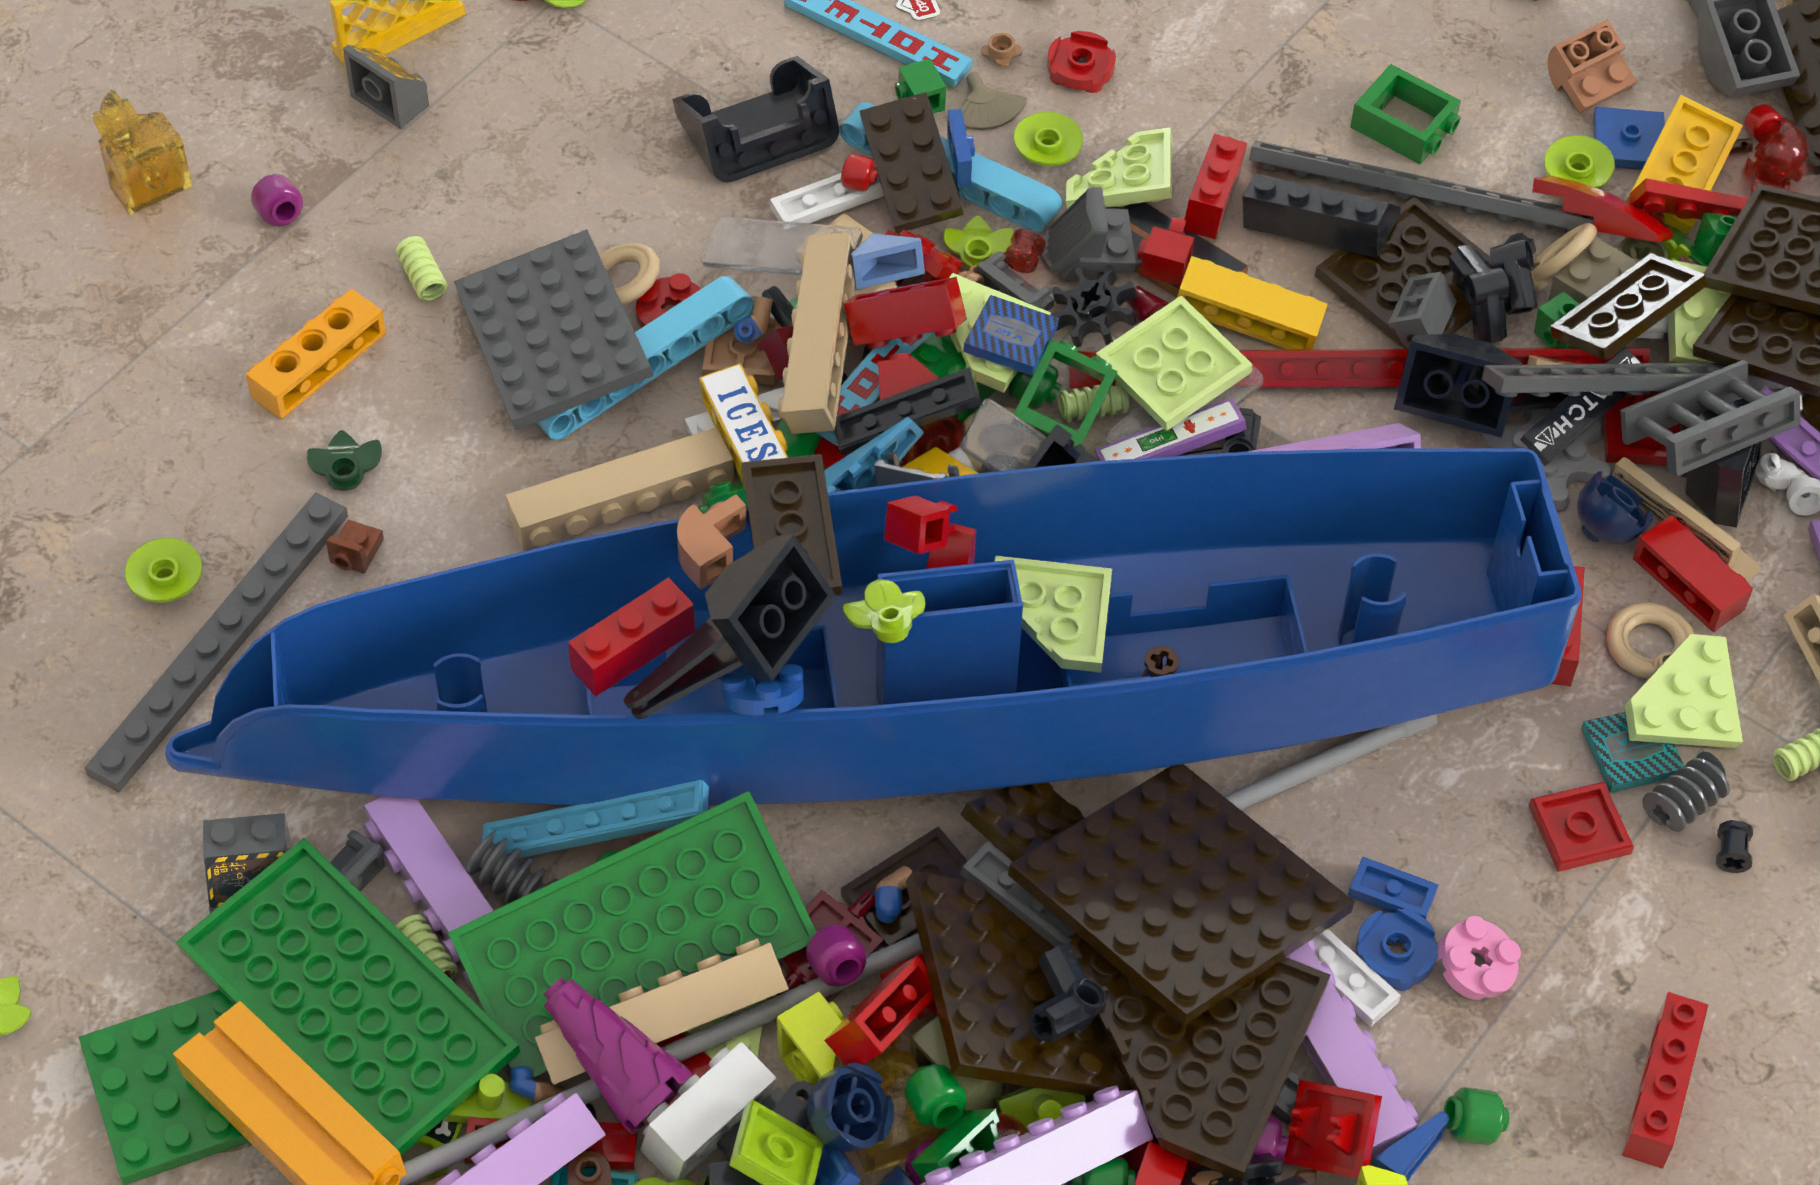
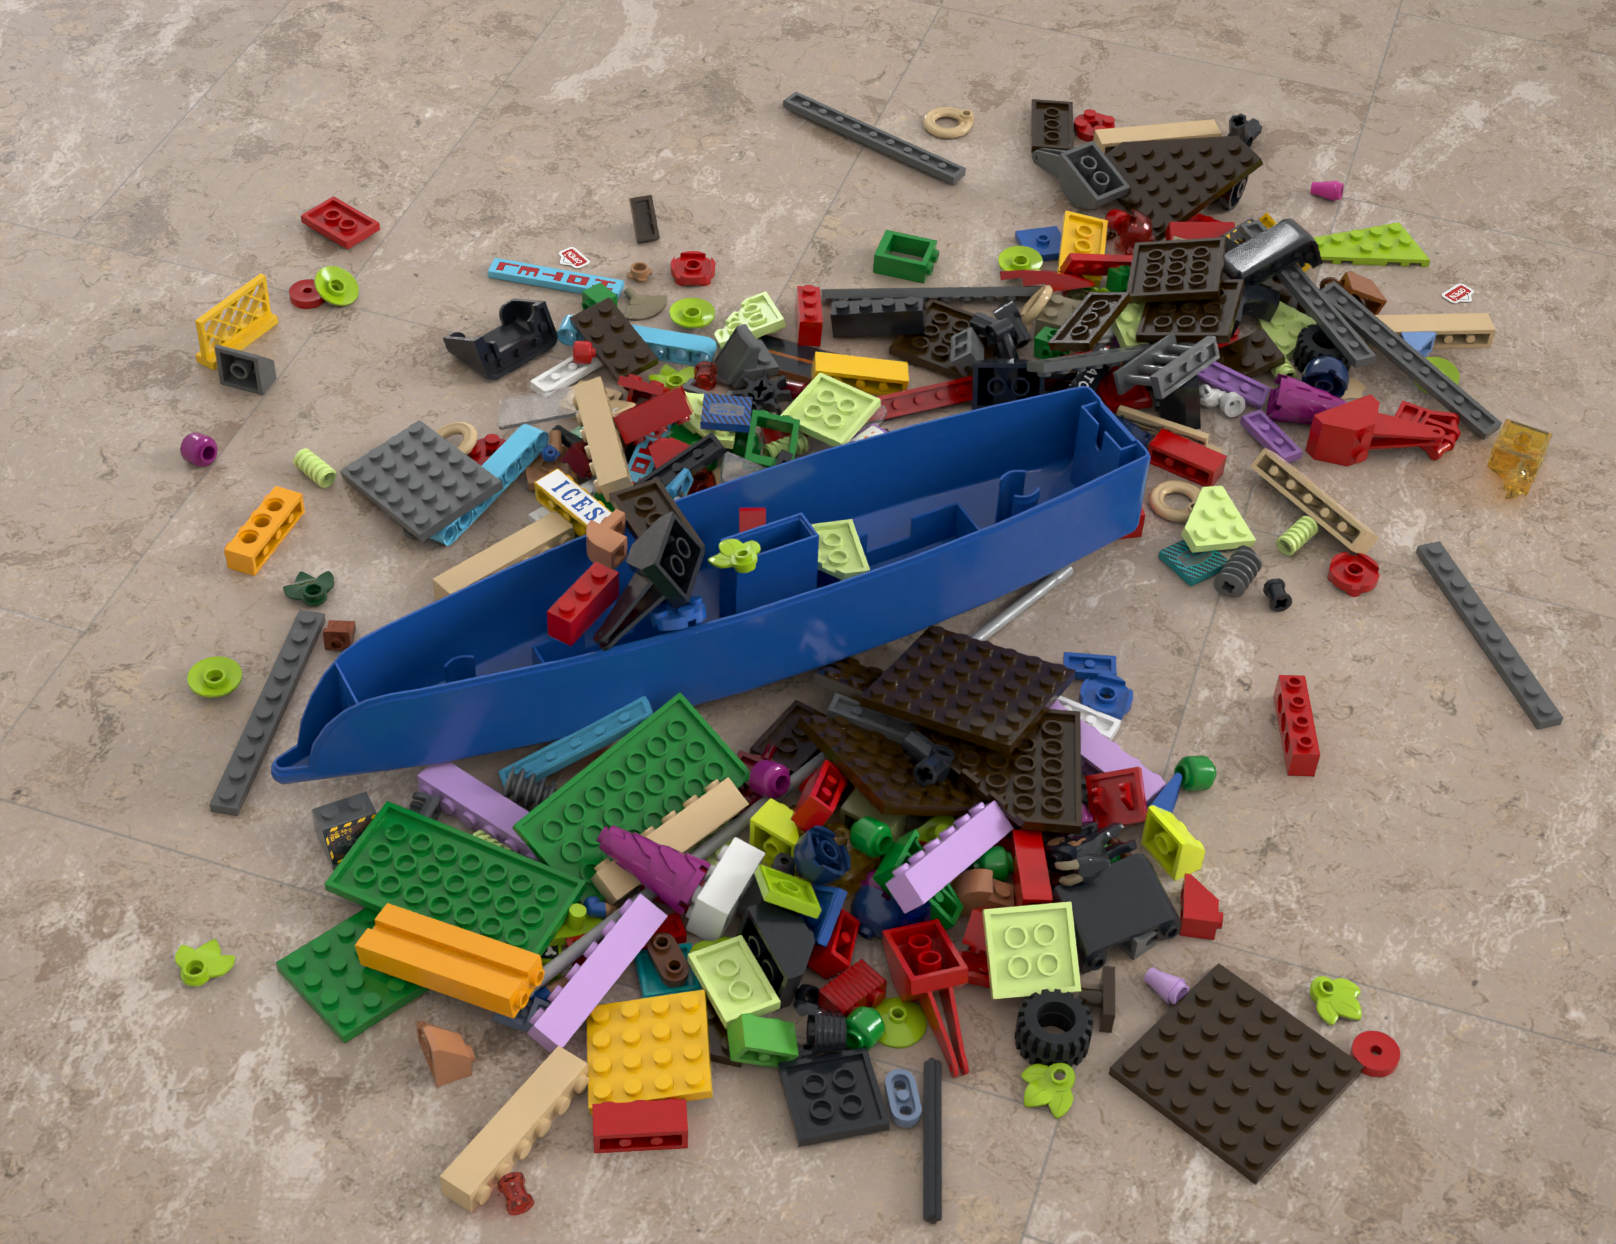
camera: 20 degrees left, 10 degrees down
clear yellow brick [92,89,193,215] -> none
medium blue slope [850,234,925,290] -> none
blue arm [875,866,912,923] -> none
red brick [884,495,958,554] -> none
blue plate [947,109,975,186] -> none
red brick [1137,217,1194,286] -> none
bright pink plate [1437,916,1521,1000] -> none
red tile [1528,782,1634,872] -> none
nougat brick [1548,19,1638,114] -> none

